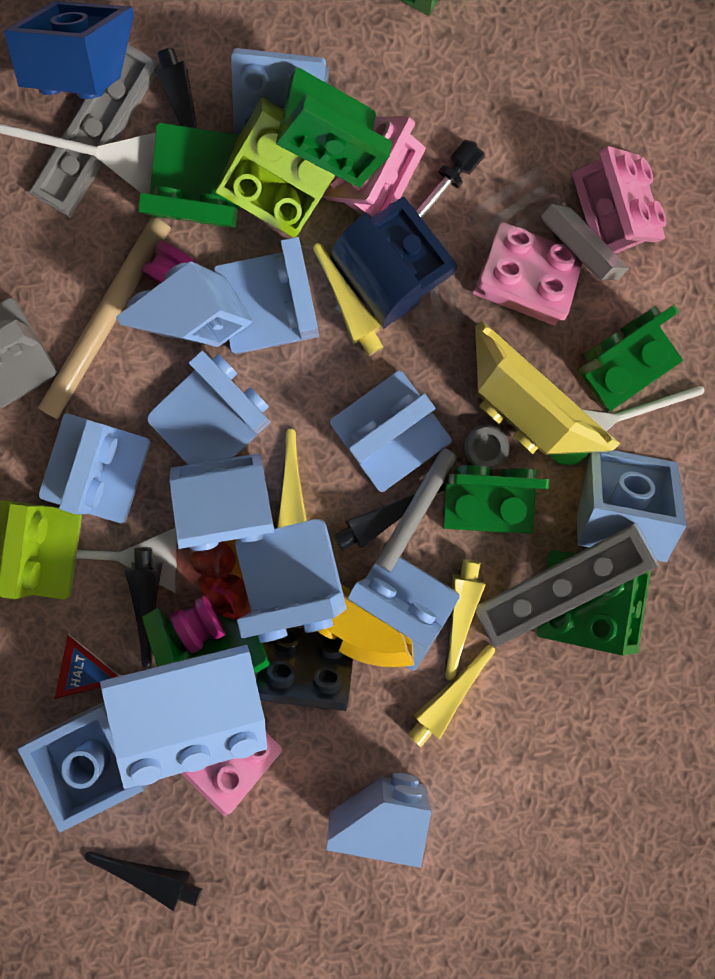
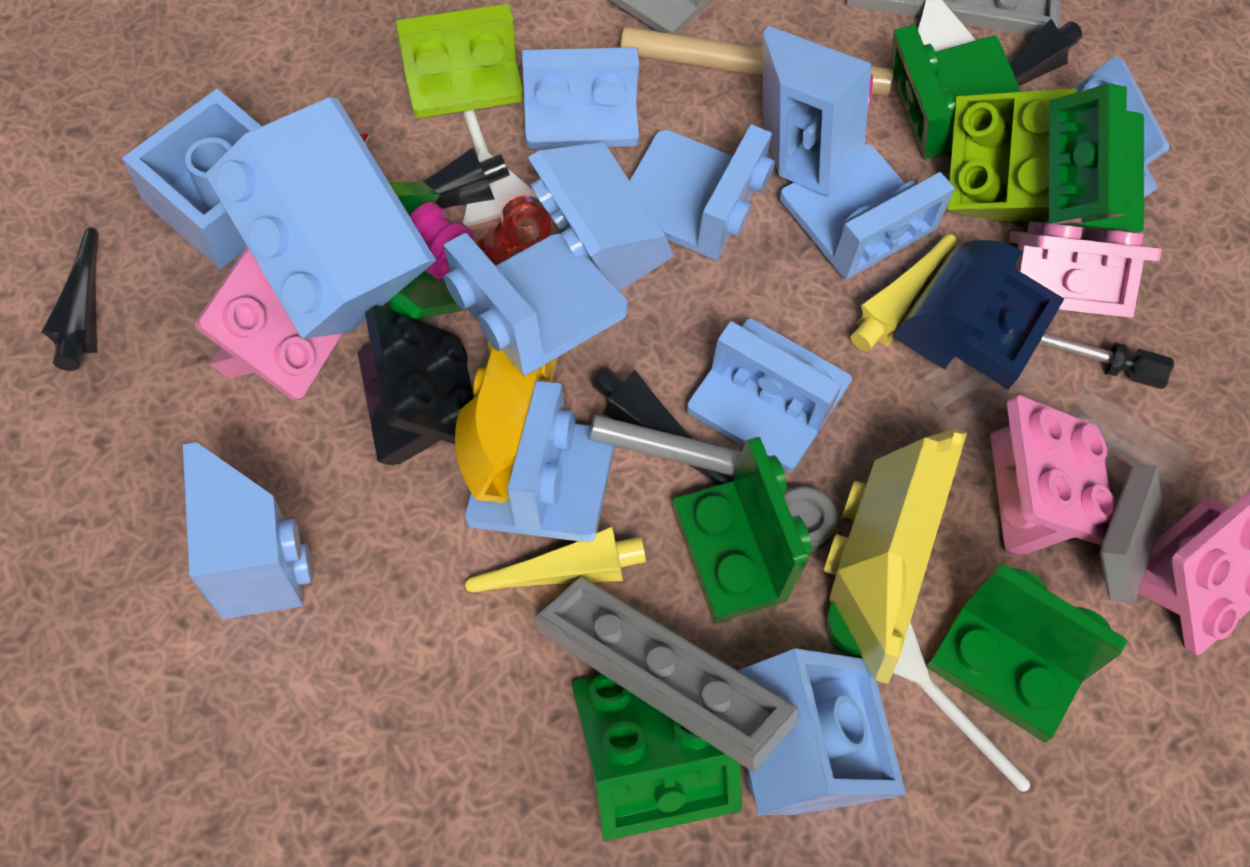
camera: 65 degrees right, 25 degrees down
light yellow piece [277,428,307,528] -> none
light yellow piece [408,645,495,747] -> none

